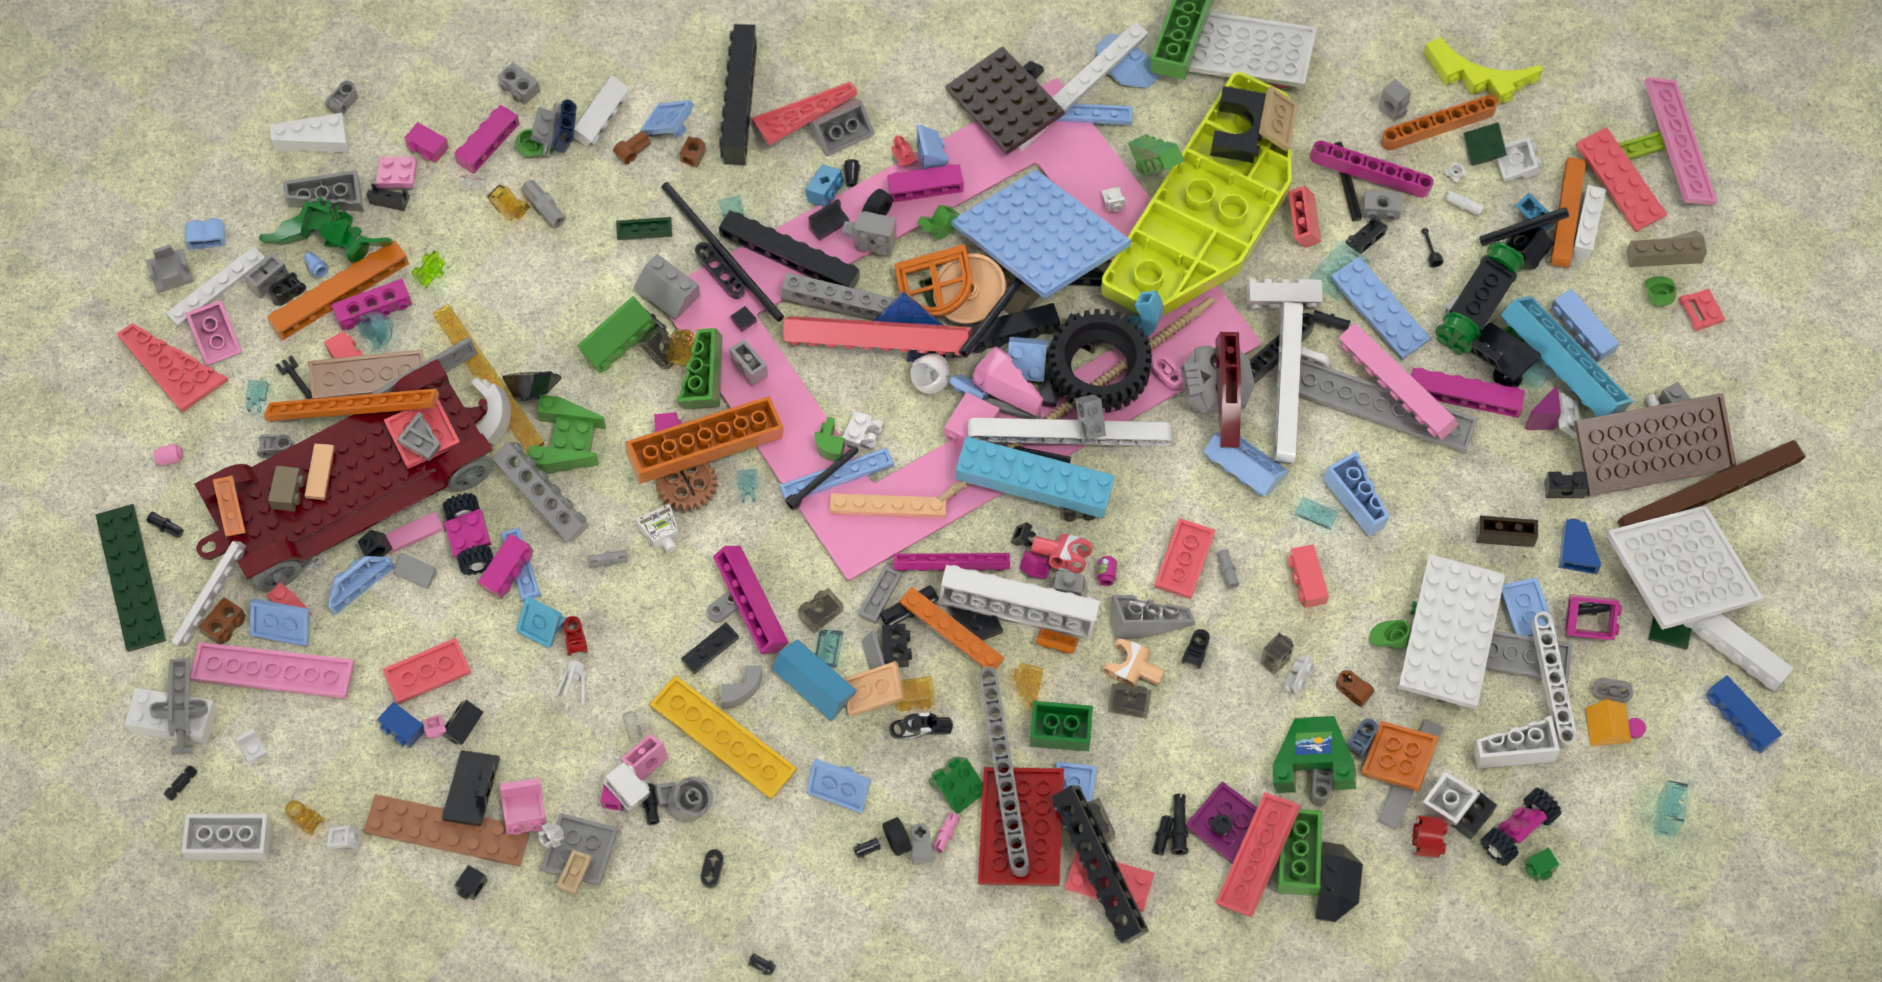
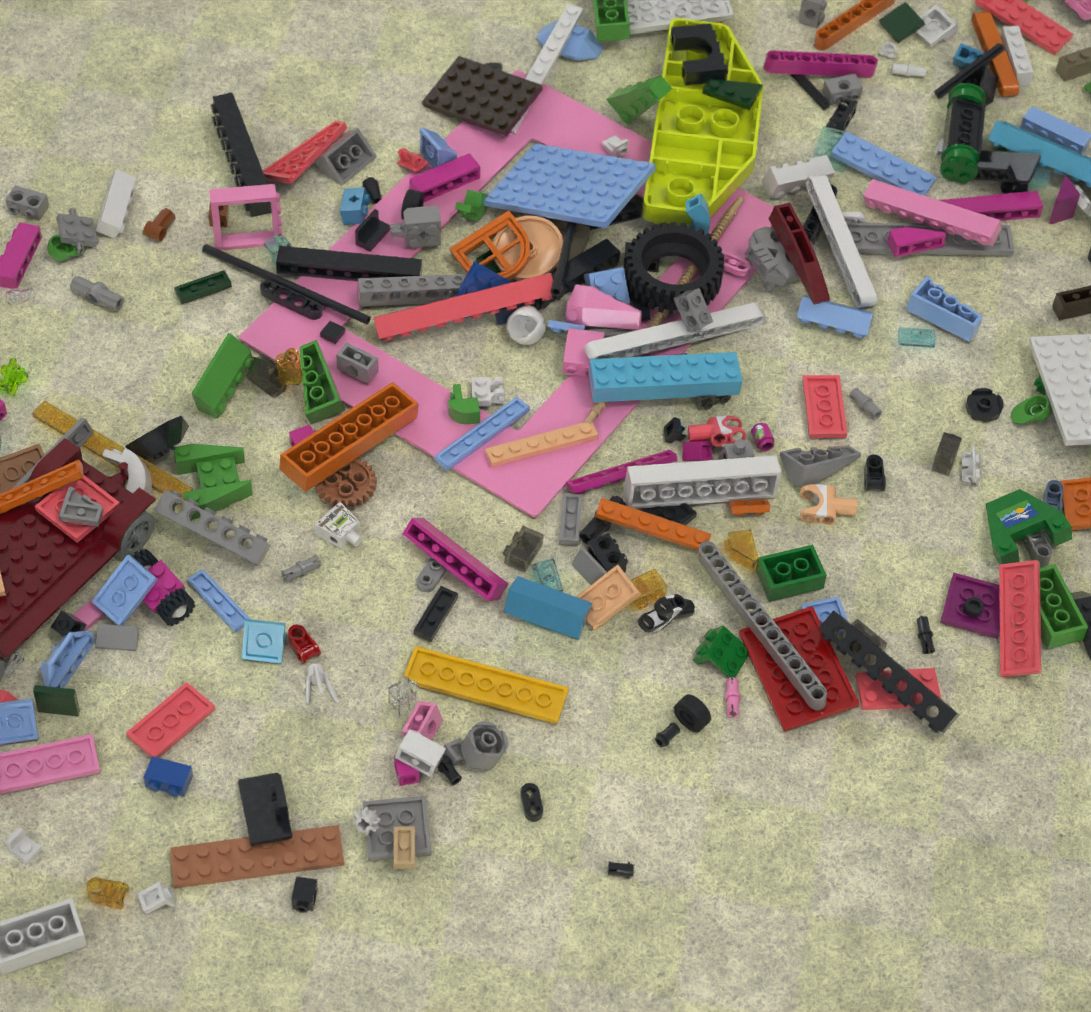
camera: 25 degrees left, 10 degrees down
bright pink plate [422,714,446,738] -> none
black hinge [442,700,484,745] -> none
dark pink brick [478,534,533,599] -> none
clear yellow brick [486,184,530,221] -> none
bright pink panel [499,778,547,835] -> none
dark blue beam [552,99,577,153] -> none
light grey slope [634,254,700,320] -> none
light blue plate [640,100,694,138] -> none
light grey brick [721,665,763,709] -> none
clear light blue plate [738,469,758,502] -> none
black piece [785,446,859,511] -> none
light blue plate [806,758,872,814] -> none
light grey piece [911,823,933,864] -> none
light blue tile [1056,104,1133,125] -> none
clear smoke brick [1108,683,1152,719] -> none
black pin [1170,793,1189,856] -> none
tan plate [1259,87,1298,151] -> none
coral brick [1287,544,1329,608] -> none
coral brick [1288,186,1321,247] -> none
black pin [1313,310,1351,331] -> none
dark orange piece [1336,670,1375,707] -> none
black hinge [1421,228,1444,268] -> none
none -> dark green tile [33,685,80,717]
none -> light blue plate [91,554,158,625]
none -> bright pink window [209,184,283,250]
none -> dark green wing [702,78,763,110]
none -> dark pink slope [887,227,946,258]
none -> black plate [966,388,1004,422]

